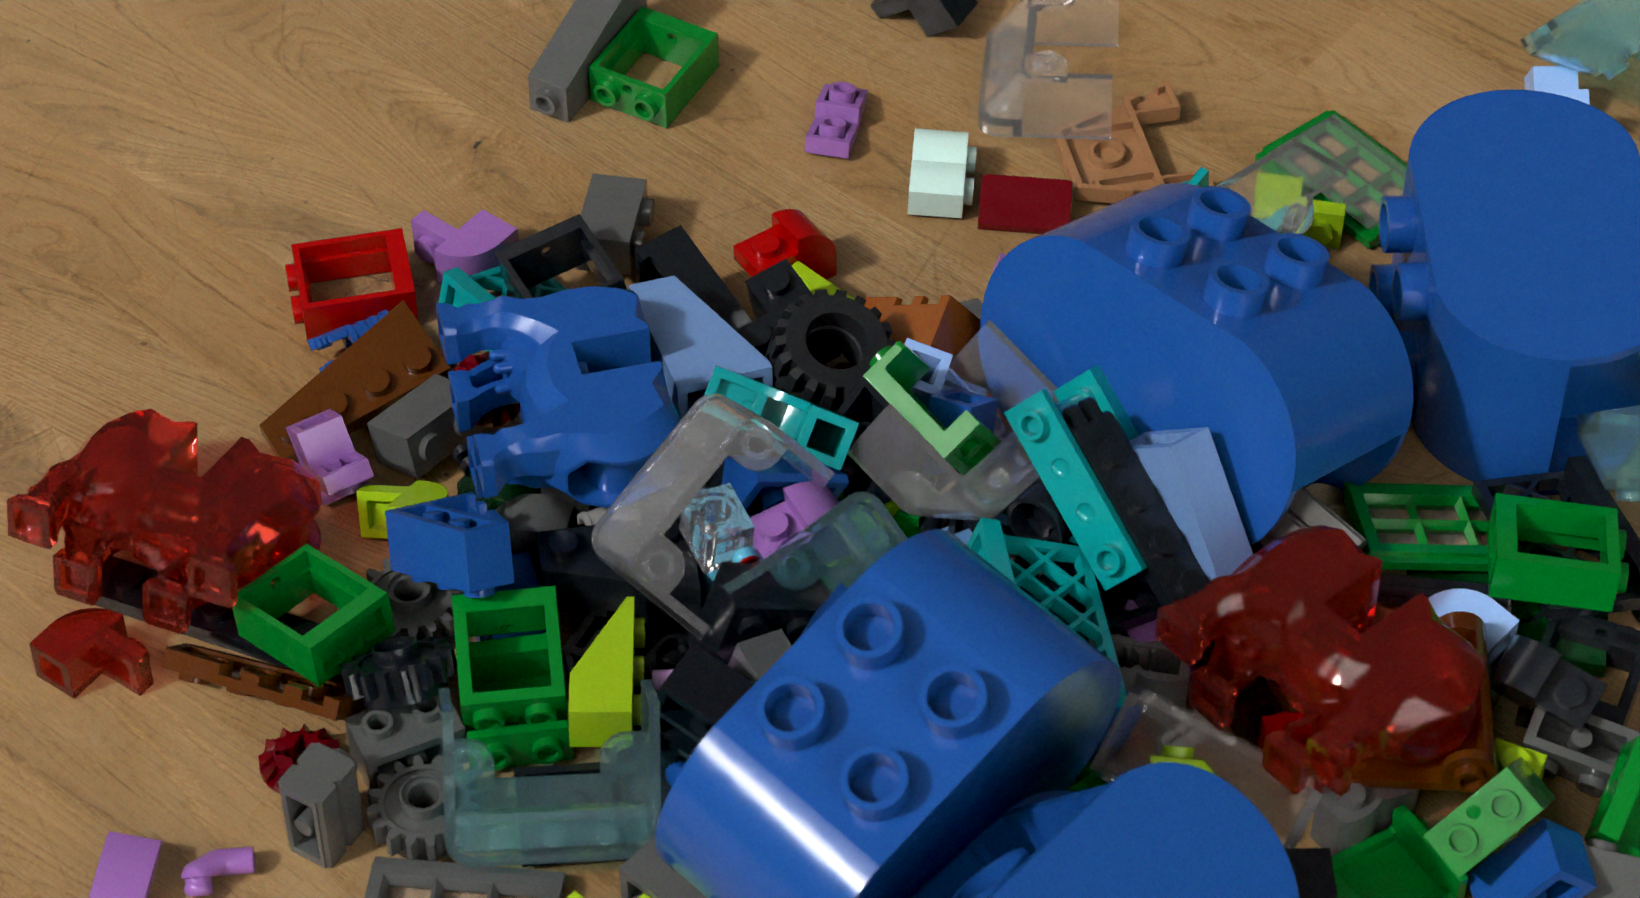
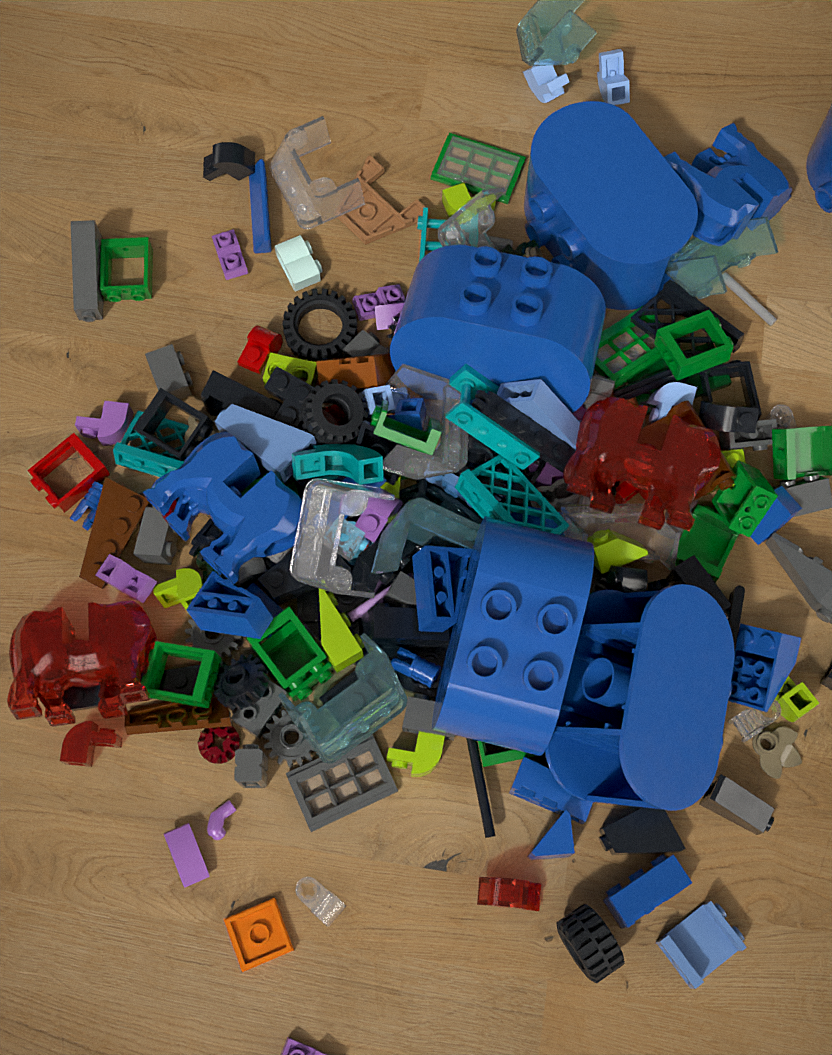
camera: 30 degrees left, 25 degrees up
dark red slope [978,174,1073,234] -> none
none -> blue slope [249,159,272,254]
none -> black tyre [282,288,358,362]

